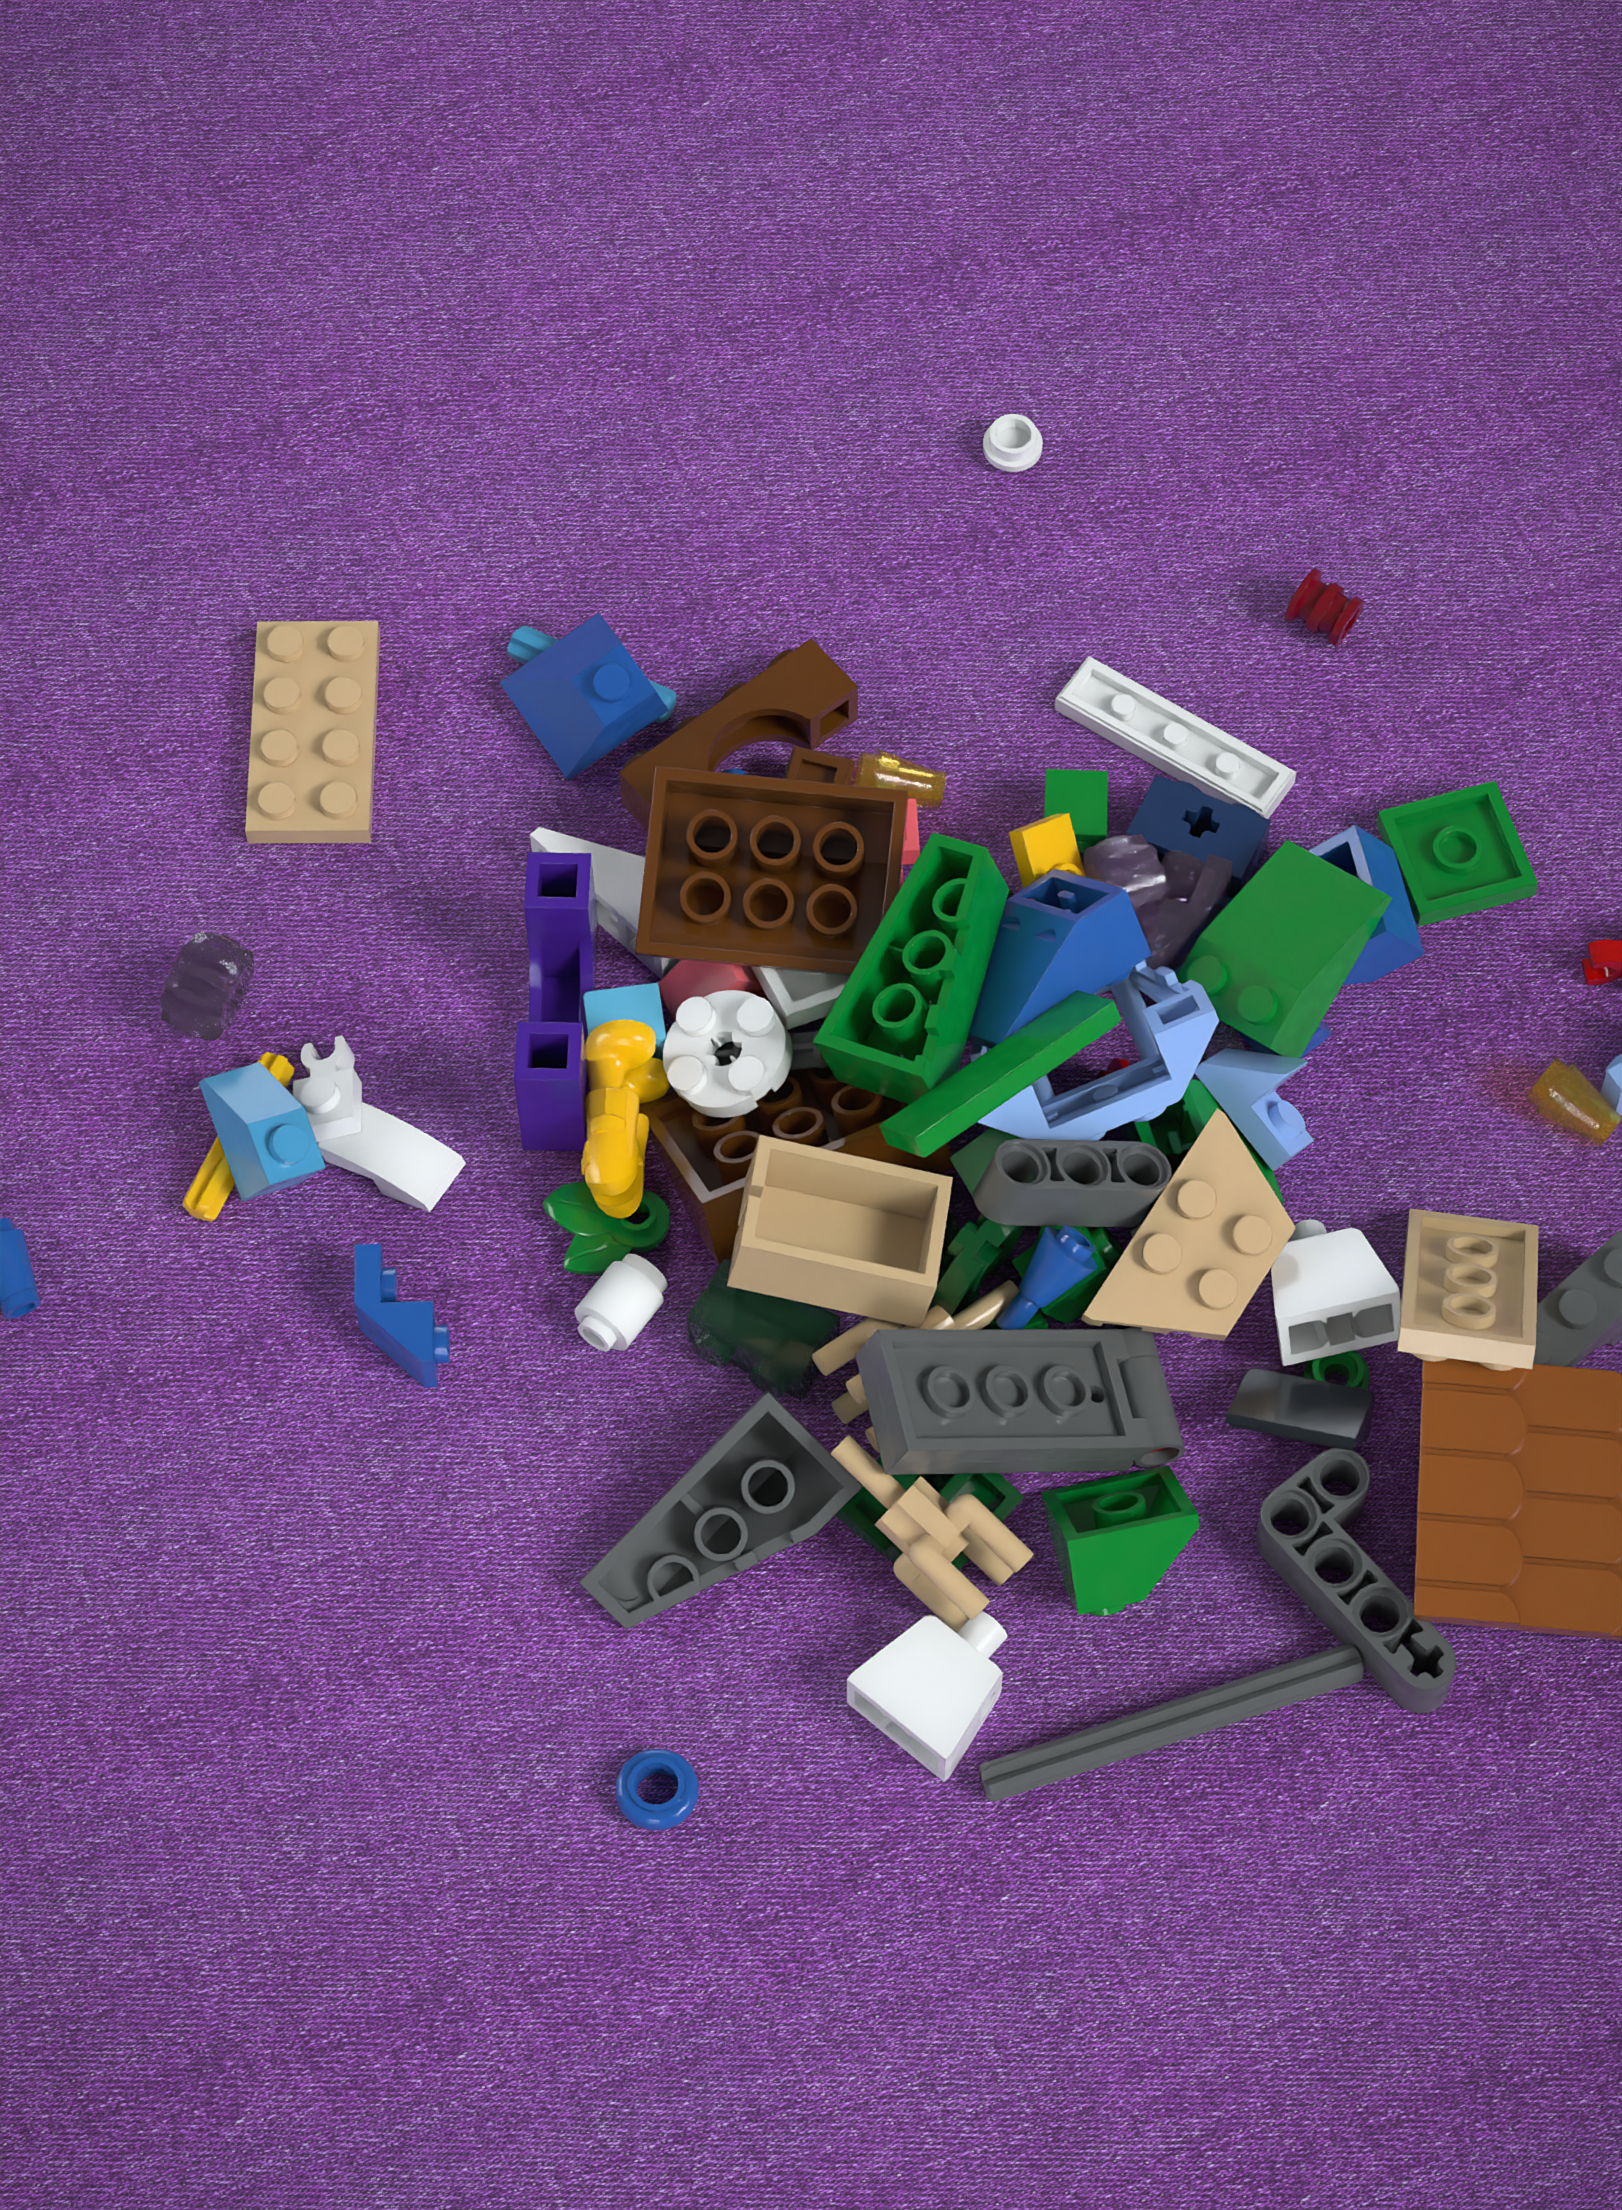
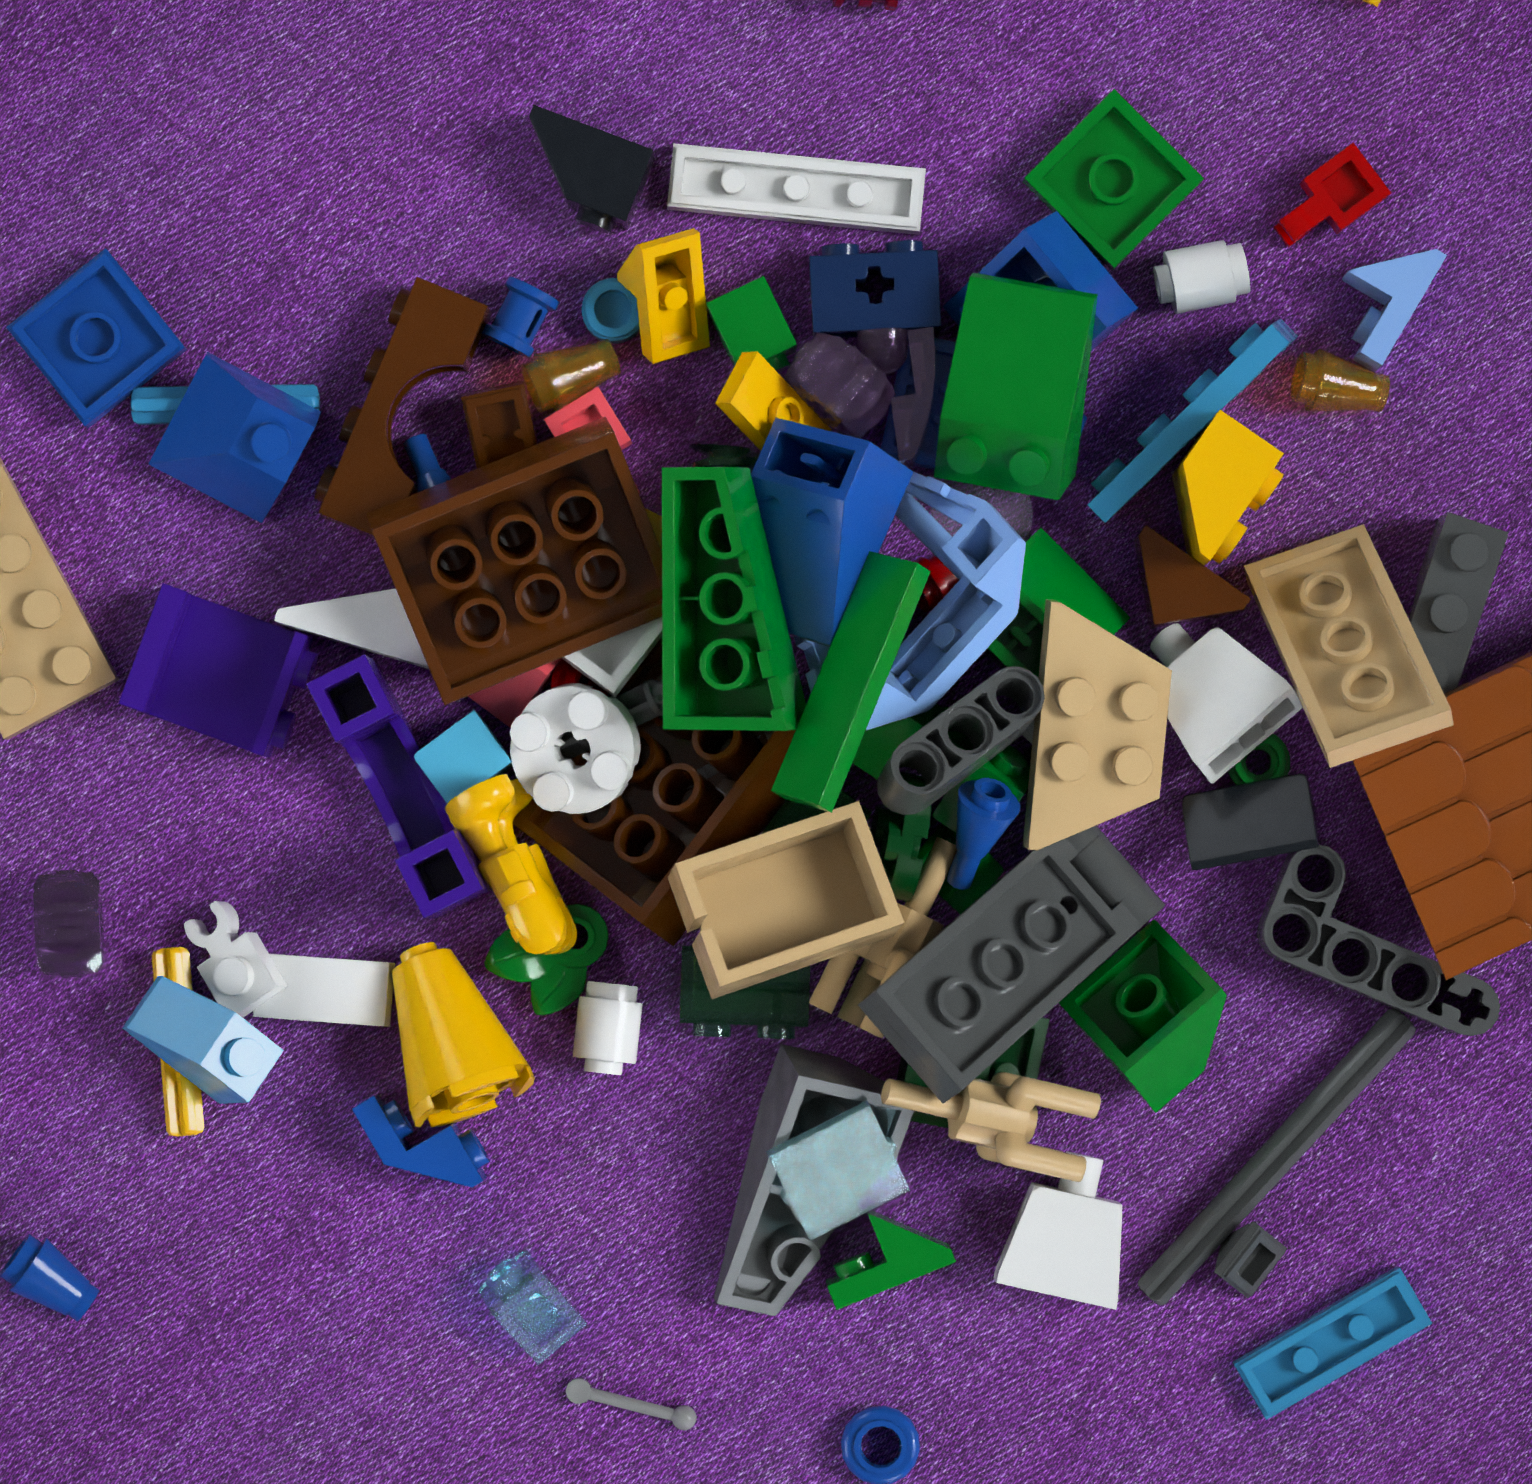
camera: 25 degrees left, 25 degrees up
light blue slope [1194,1048,1314,1171] -> none
none -> blue plate [6,248,187,428]
none -> dark purple panel [118,583,318,758]
none -> yellow cone [392,942,535,1128]
none -> clear light blue bracket [478,1250,587,1365]
none -> blue bush [481,276,560,359]
none -> black slope [529,105,655,234]
none -> light grey hinge [566,1377,697,1431]
none -> dark azure tile [582,278,640,344]
none -> yellow slope [617,228,710,364]
none -> clear light blue piece [766,1101,910,1241]
none -> green slope [826,1208,956,1310]
none -> dark azure wing [1087,319,1298,523]
none -> reddish brown slope [1134,525,1251,628]
none -> white brick [1153,240,1250,314]
none -> yellow slope [1172,410,1284,565]
none -> dark grey slope [1214,1221,1287,1298]
none -> dark azure tile [1232,1266,1432,1420]

